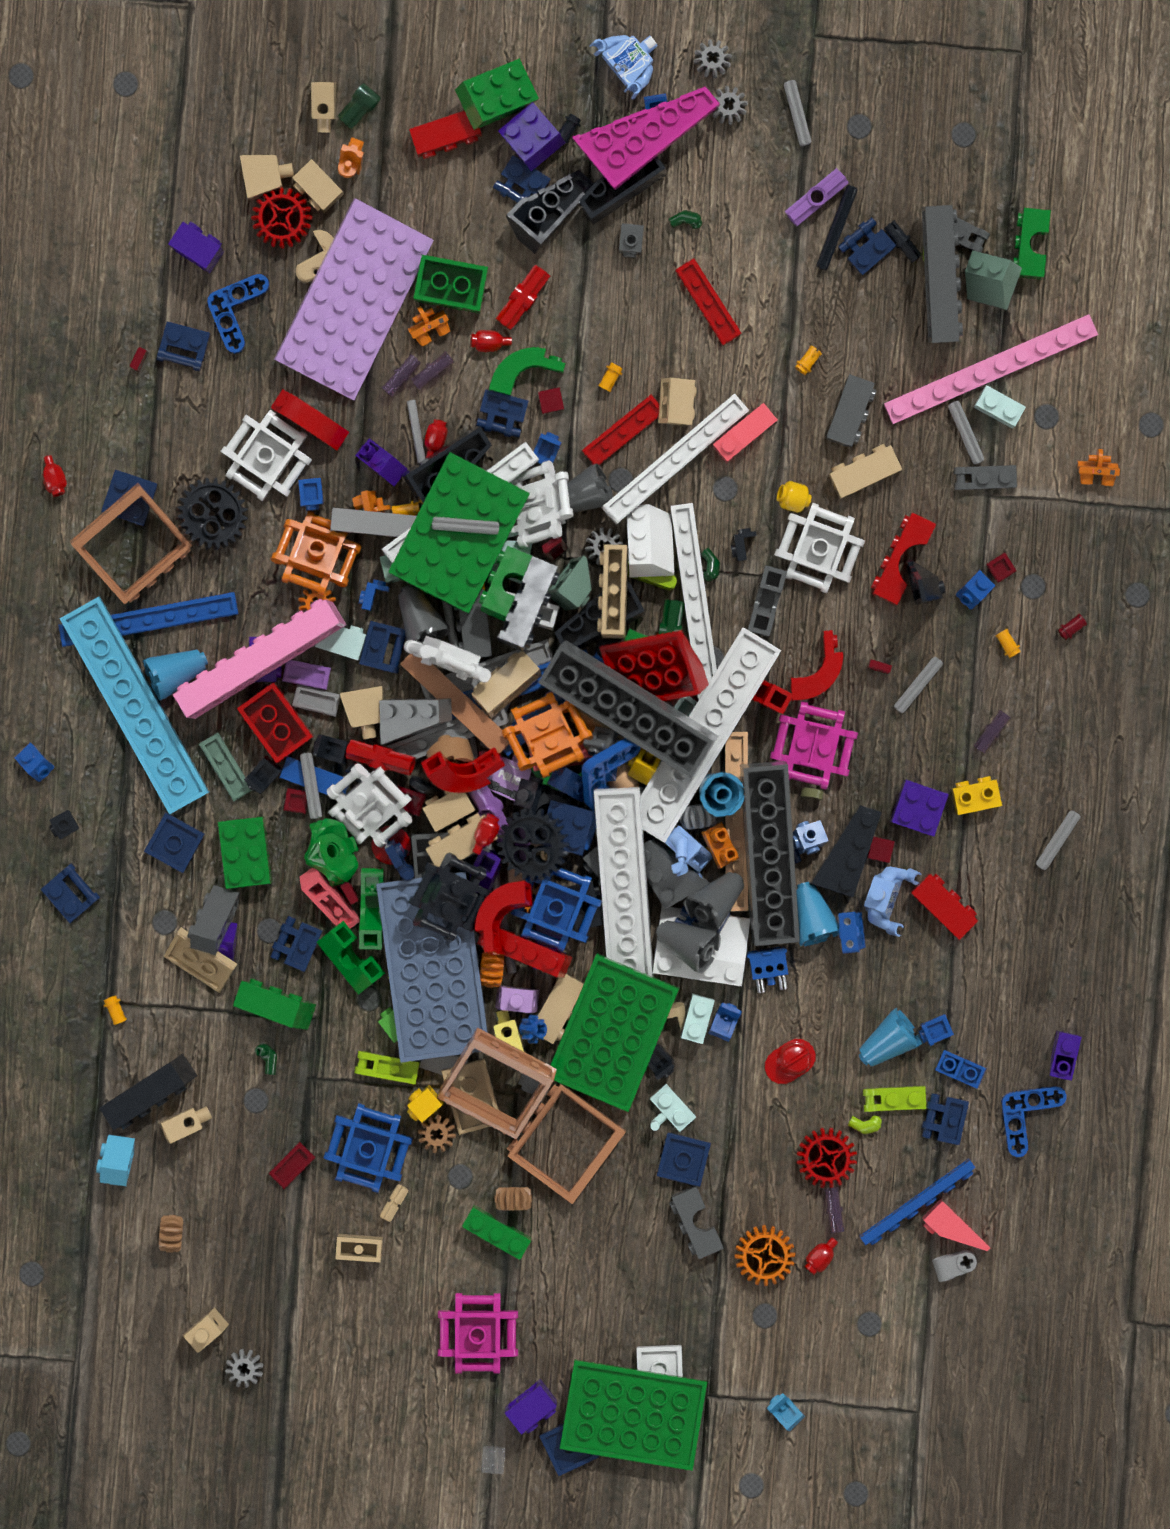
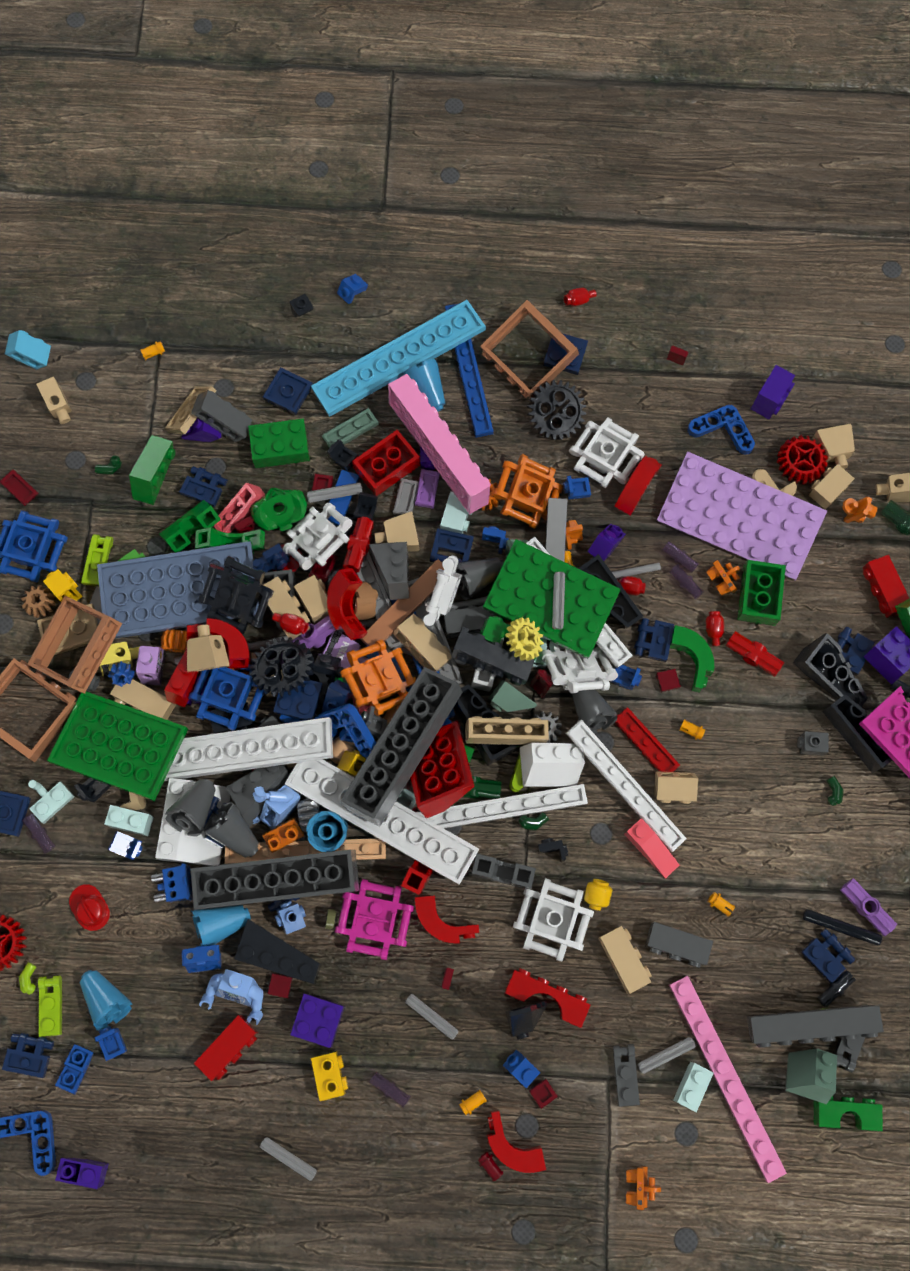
camera: 85 degrees right, 15 degrees down
dark blue plate [41,863,100,923] -> none
black wedge [99,1054,198,1131] -> none
dark blue plate [156,321,211,372] -> none
dark purple slope [469,847,505,894] -> none
red tile [675,258,742,346] -> none
none -> clear purple pin [22,814,56,854]
none -> tan torso [187,625,229,672]
none -> red arch [487,1109,546,1173]
none -> light yellow gear [505,617,544,661]

